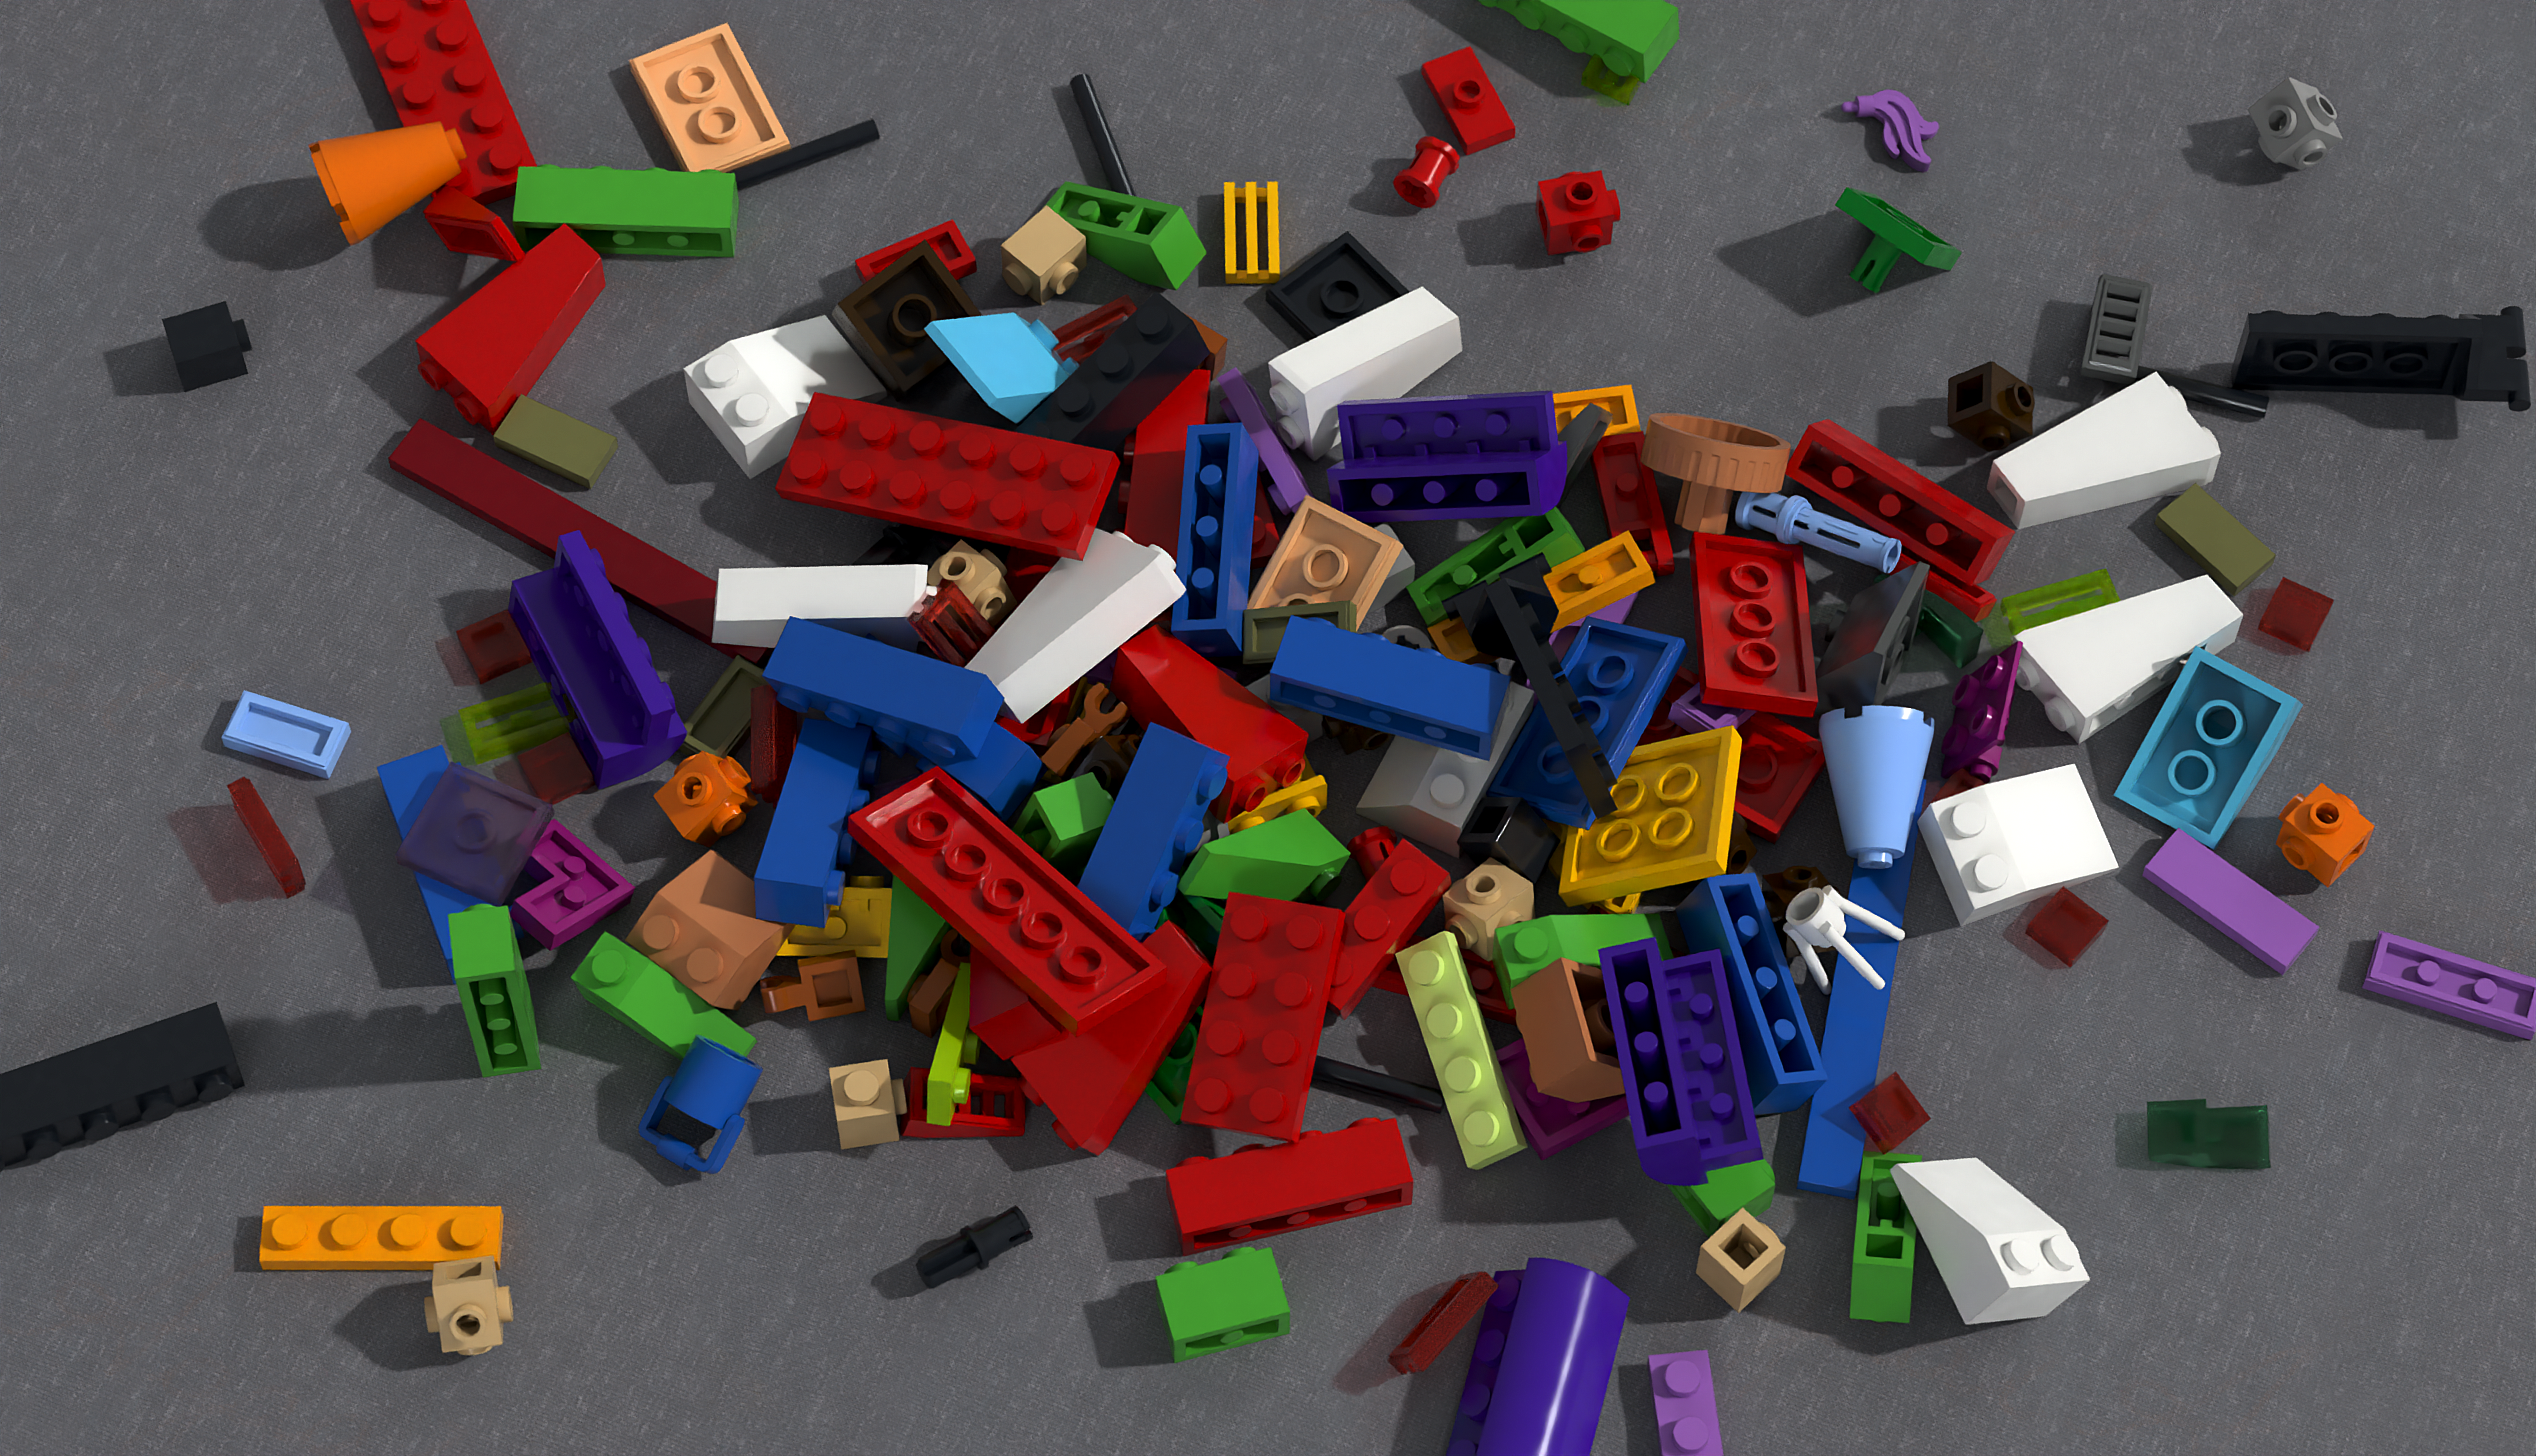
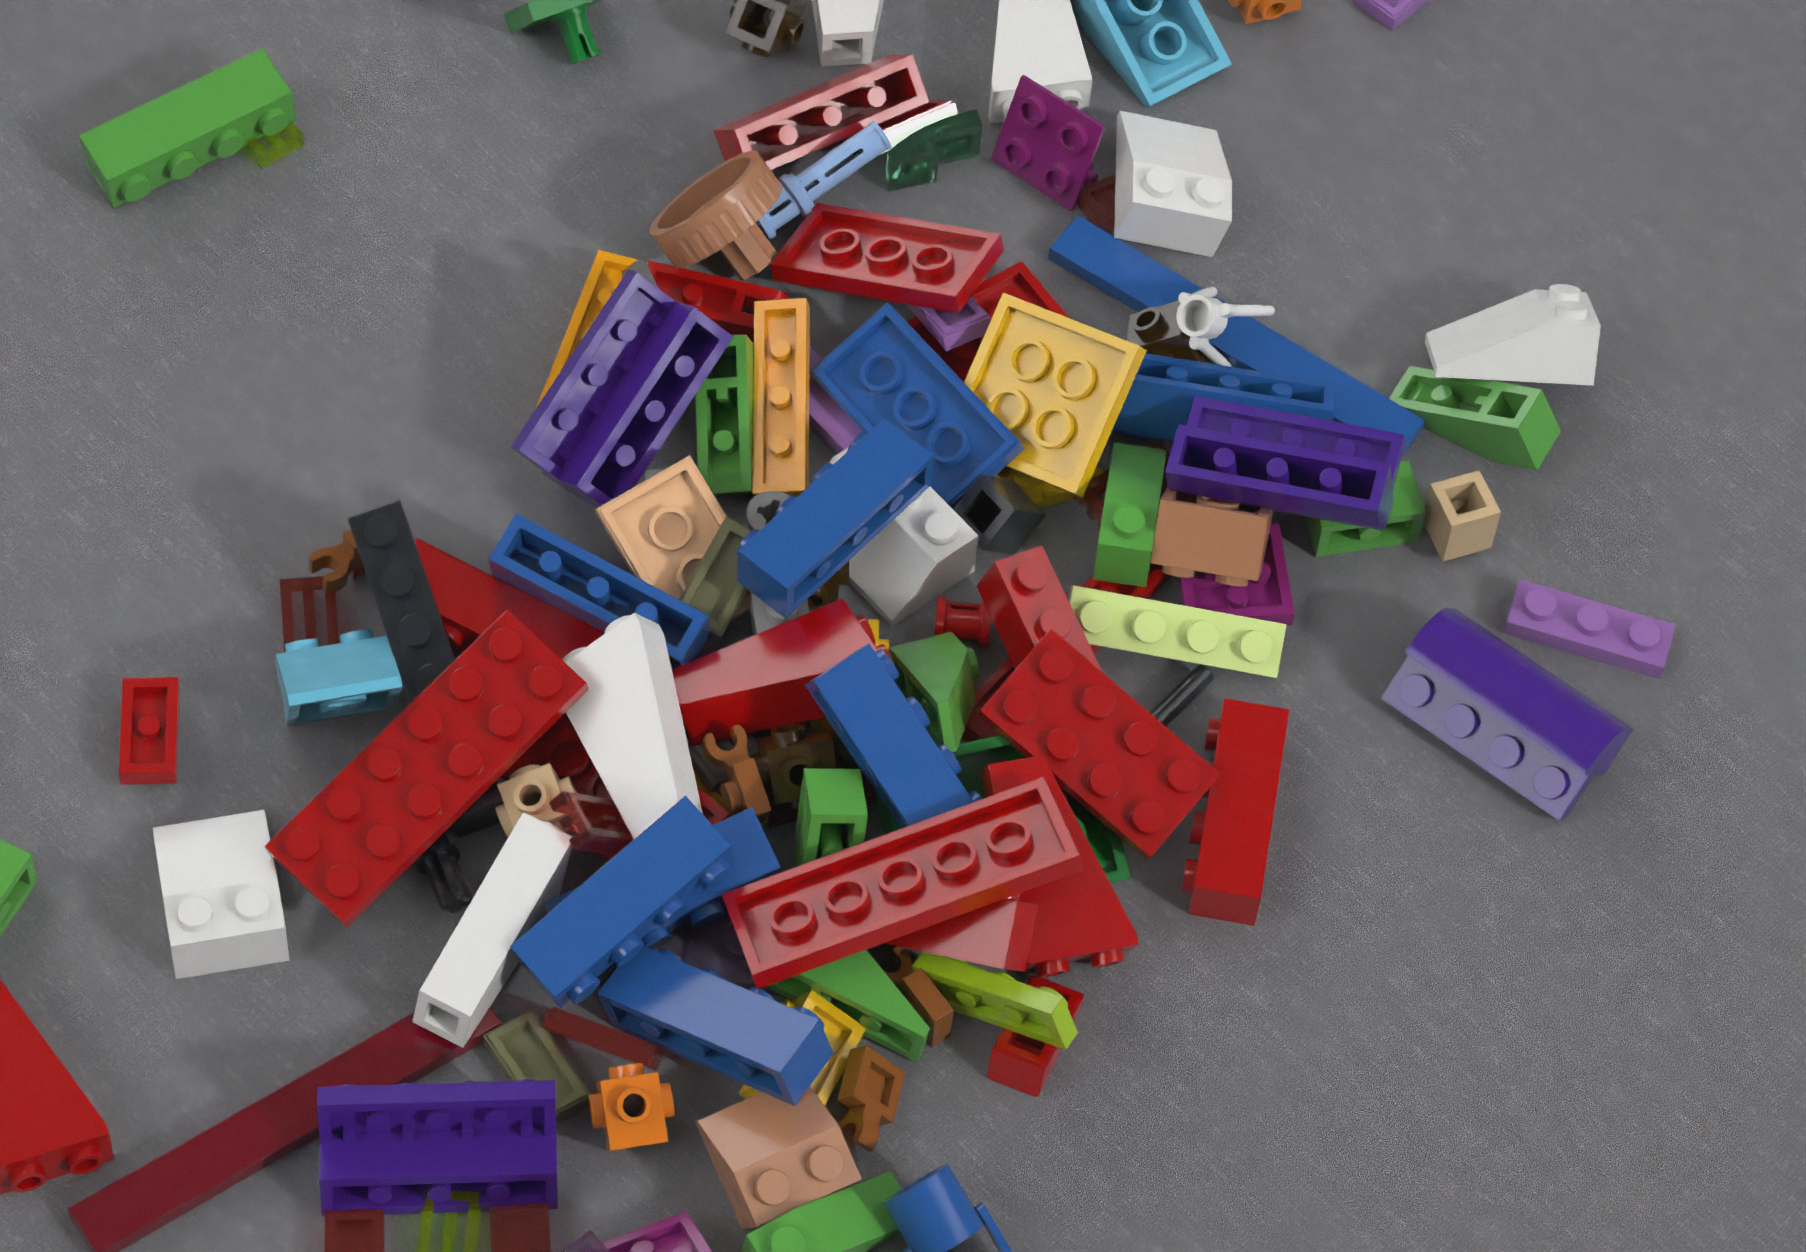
camera: 70 degrees left, 5 degrees down
olive tile [493,394,618,489] -> none
tan brick [829,1059,907,1150] -> none
dark brown brick [832,240,983,402] -> none
black axle [916,1205,1033,1289] -> none
tan brick [1001,205,1087,306] -> none
bright green slope [1042,181,1207,291] -> none
black bar [1070,74,1137,197] -> none
bright green brick [1155,1247,1290,1363] -> none
medium lavender plate [1217,367,1316,515] -> none
yellow tile [1224,182,1280,284] -> none
black tile [1265,231,1410,342] -> none
white slope [1268,287,1462,461] -> none
clear red tile [1387,1271,1499,1375] -> none
red bush [1393,136,1460,208] -> none
red plate [1422,46,1516,156] -> none
black hinge [1441,552,1618,819] -> none
tan brick [1443,857,1535,962] -> none
red brick [1535,170,1621,256] -> none
dark grey slope [1814,561,1930,719] -> none
light blue cone [1819,705,1934,869] -> none
clear red tile [1848,1071,1931,1155] -> none
clear neon green tile [2000,568,2121,635] -> none
clear red tile [2025,886,2109,968] -> none
medium lavender tile [2142,828,2319,975] -> none
clear green slope [2147,1099,2271,1169] -> none

